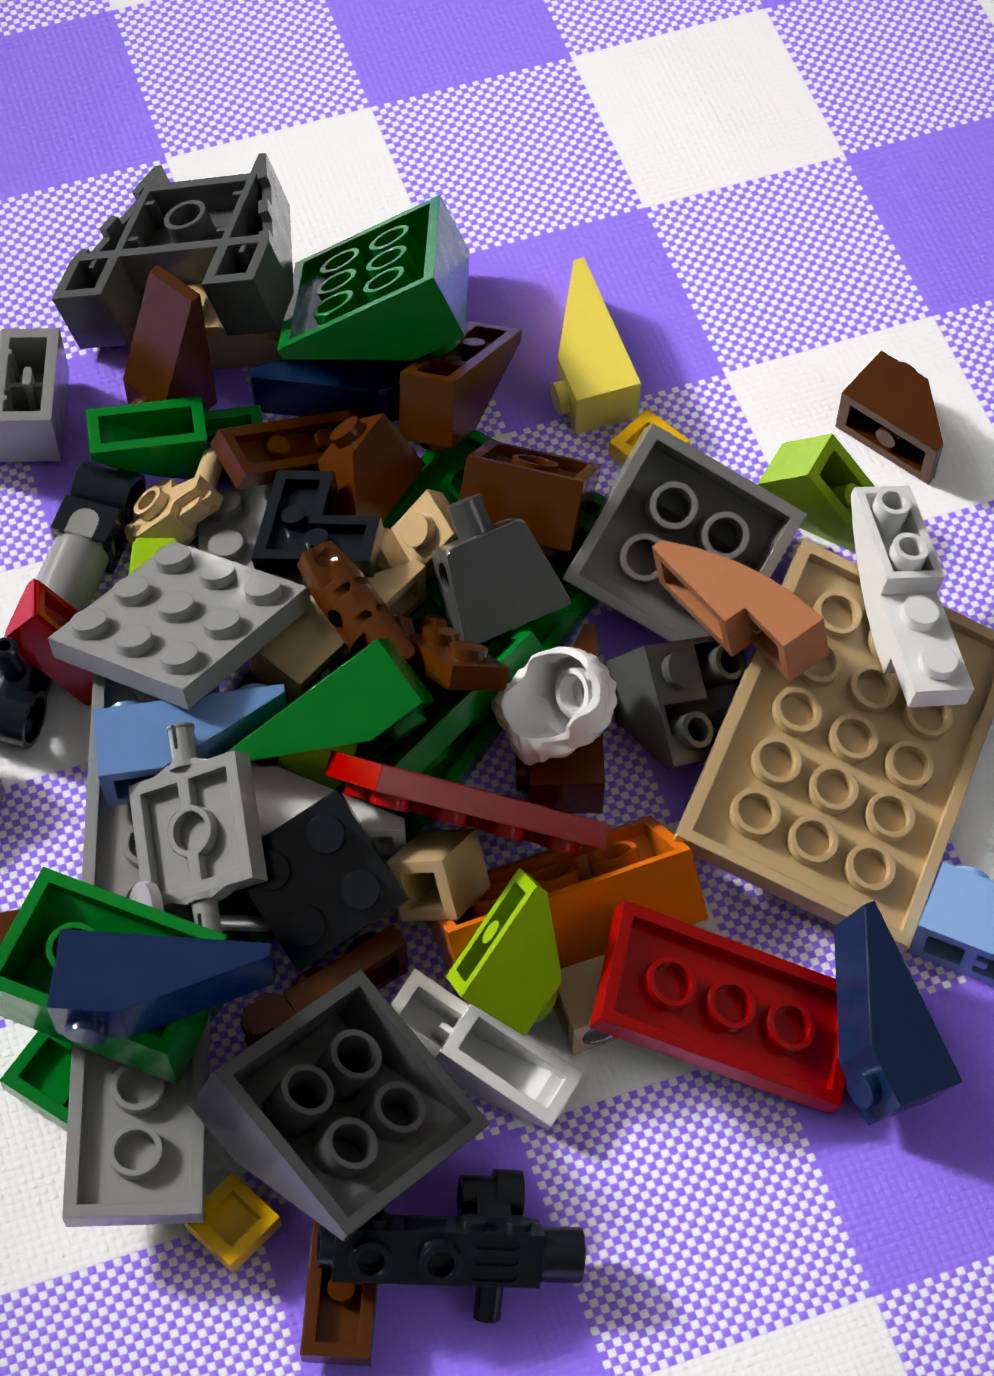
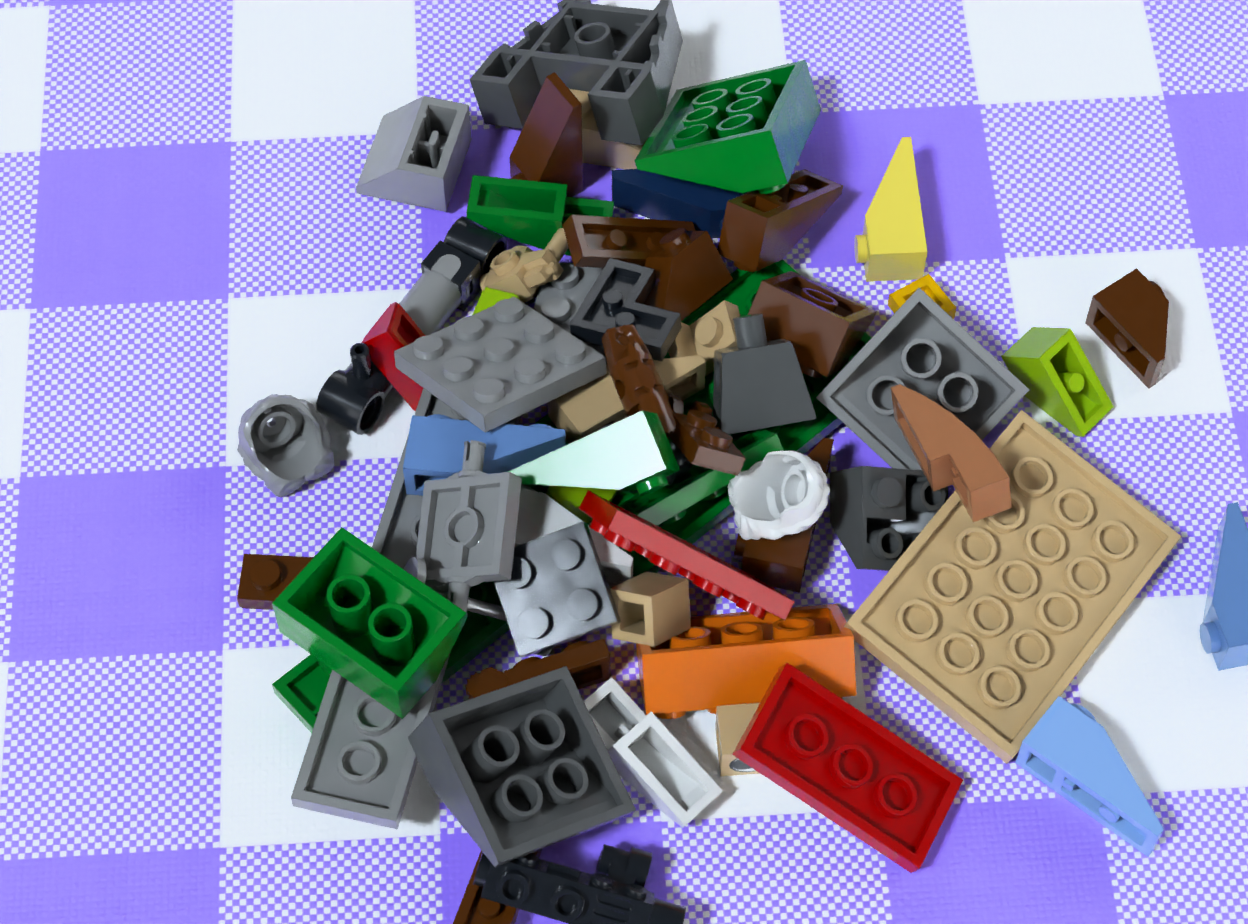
camera: 15 degrees right, 0 degrees up
dark blue slope [47,929,277,1045] -> none
yellow plate [184,1172,282,1274] -> none
lime slope [445,867,562,1036] -> none
dark blue slope [834,901,963,1126] -> none
white slope [851,485,974,707] -> none

